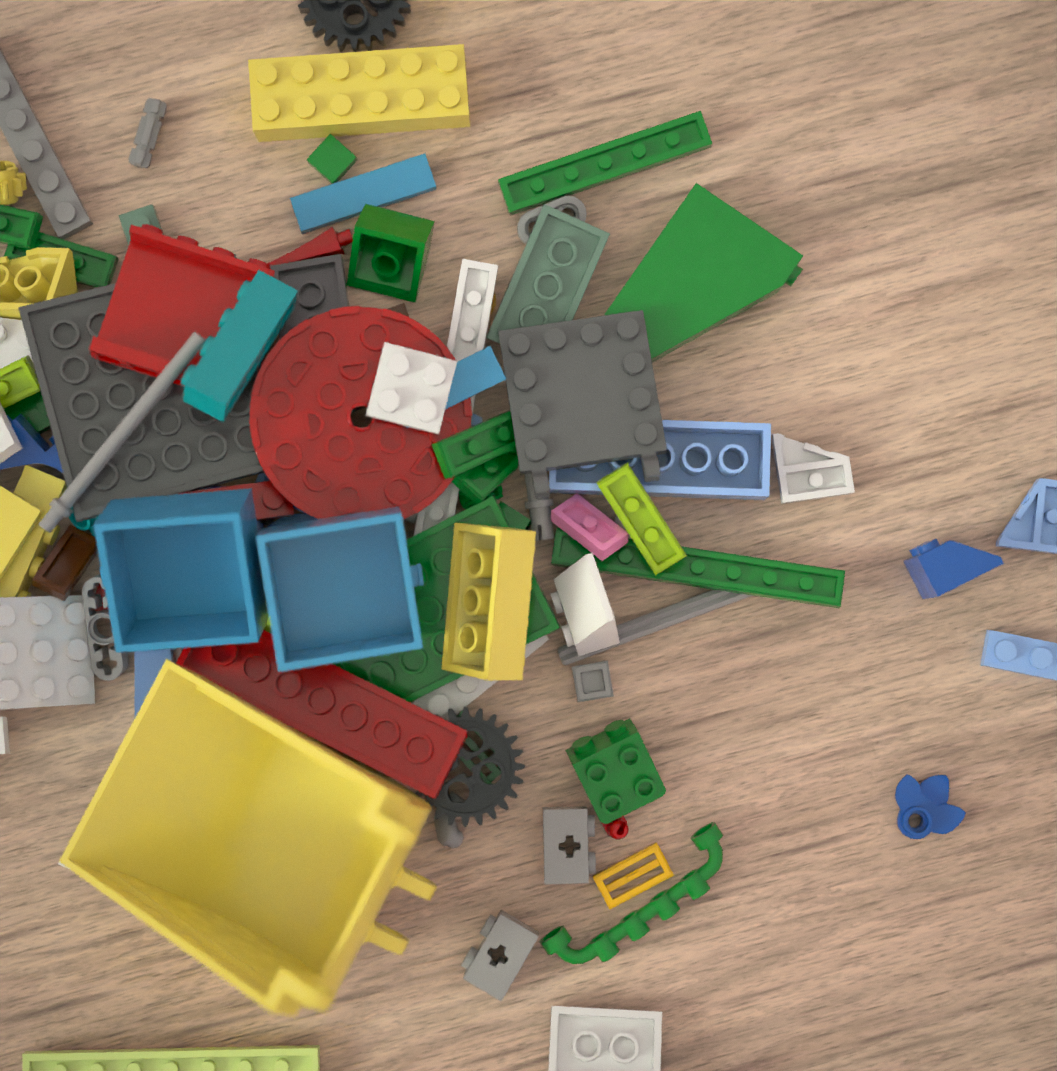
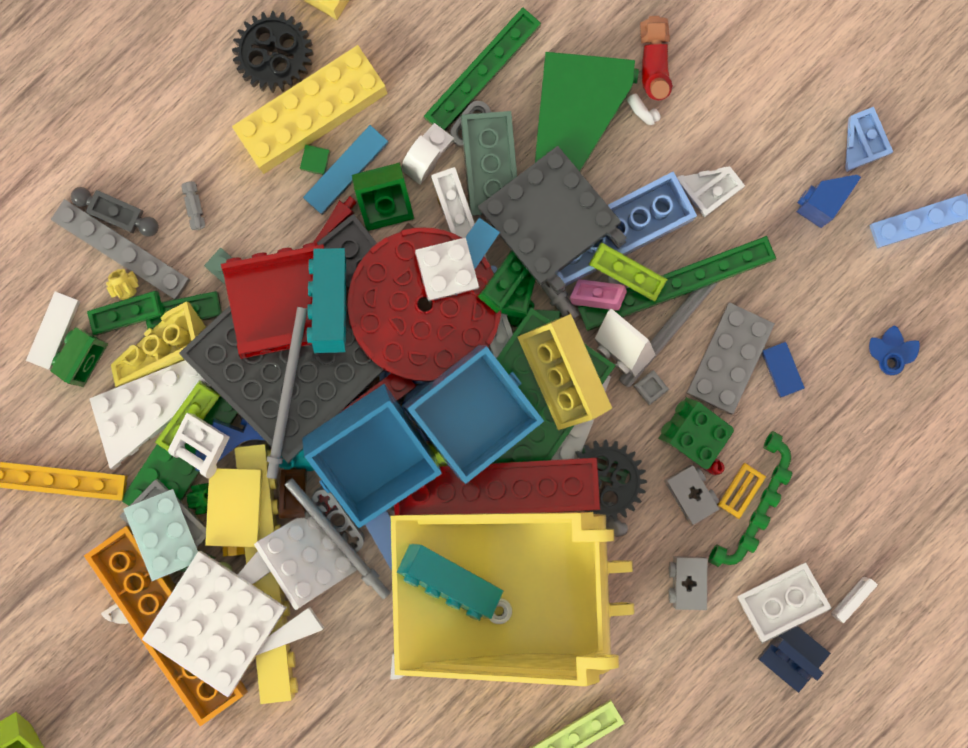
camera: 25 degrees left, 0 degrees up
none -> dark grey plate [71,187,159,237]
none -> light grey bar [284,478,390,599]
none -> teal brick [397,544,503,621]
none -> white brick [401,123,454,185]
none -> white plate [489,598,512,624]
none -> white arm [627,93,661,125]
none -> piece [640,16,673,101]
none -> light grey plate [686,302,775,415]
none -> blue tile [762,342,805,398]

